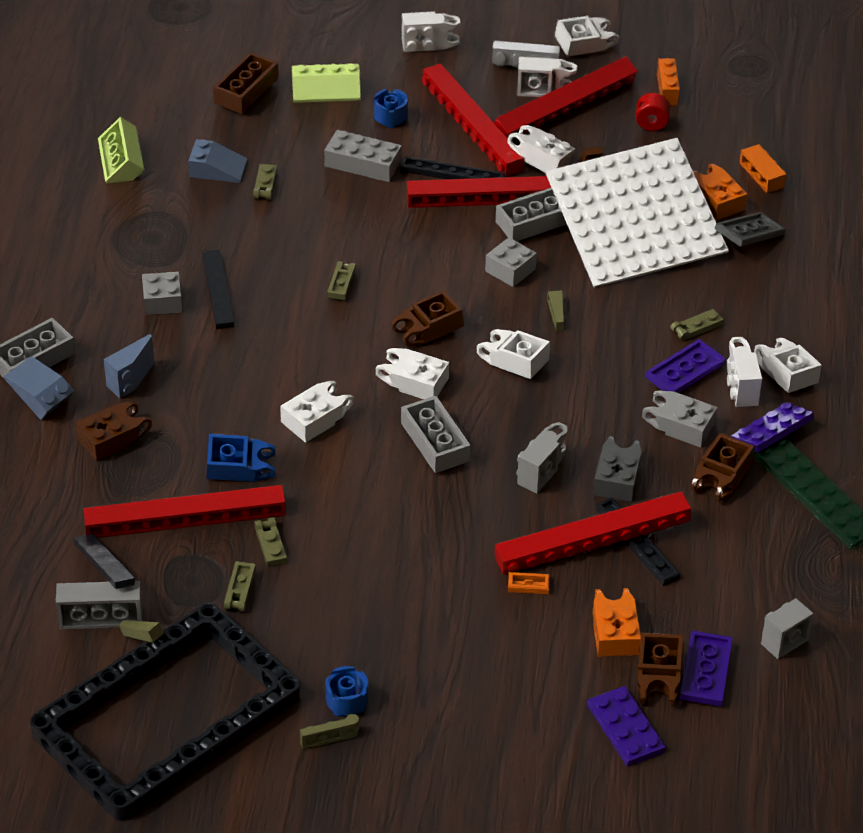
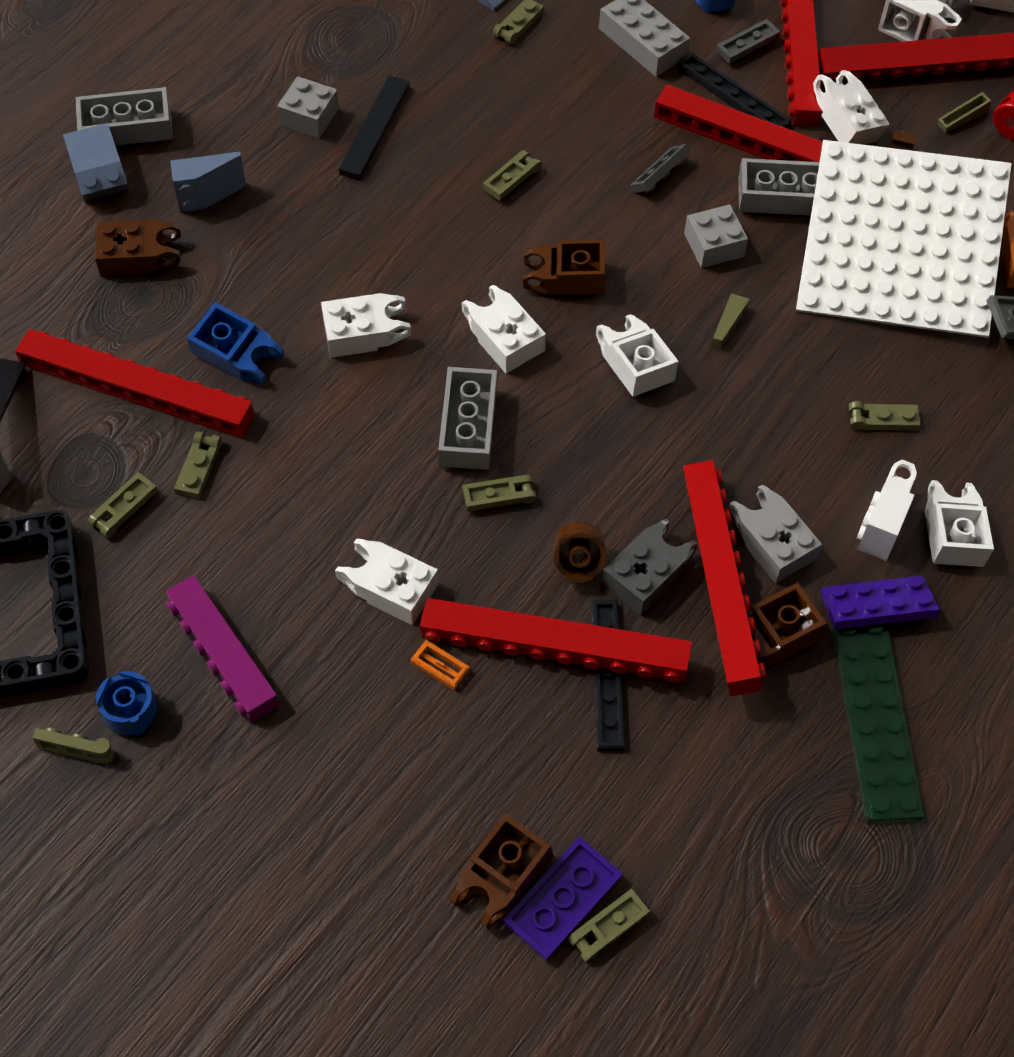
camera: 30 degrees right, 15 degrees up
light grey brick [516,422,567,494] -> none
dark purple plate [587,686,666,767] -> none
orange brick [593,588,641,657] -> none
dark purple plate [645,339,726,393] -> none
light grey brick [761,598,813,659] -> none
none -> magenta brick [166,575,279,723]
none -> white brick [335,539,438,625]
none -> olive plate [462,475,537,512]
none -> reddish brown brick [553,522,607,582]
none -> olive plate [568,889,650,963]
none -> dark grey plate [630,144,690,193]
none -> red brick [683,460,766,697]
none -> dark grey plate [716,19,780,64]
none -> olive piece [937,92,991,133]

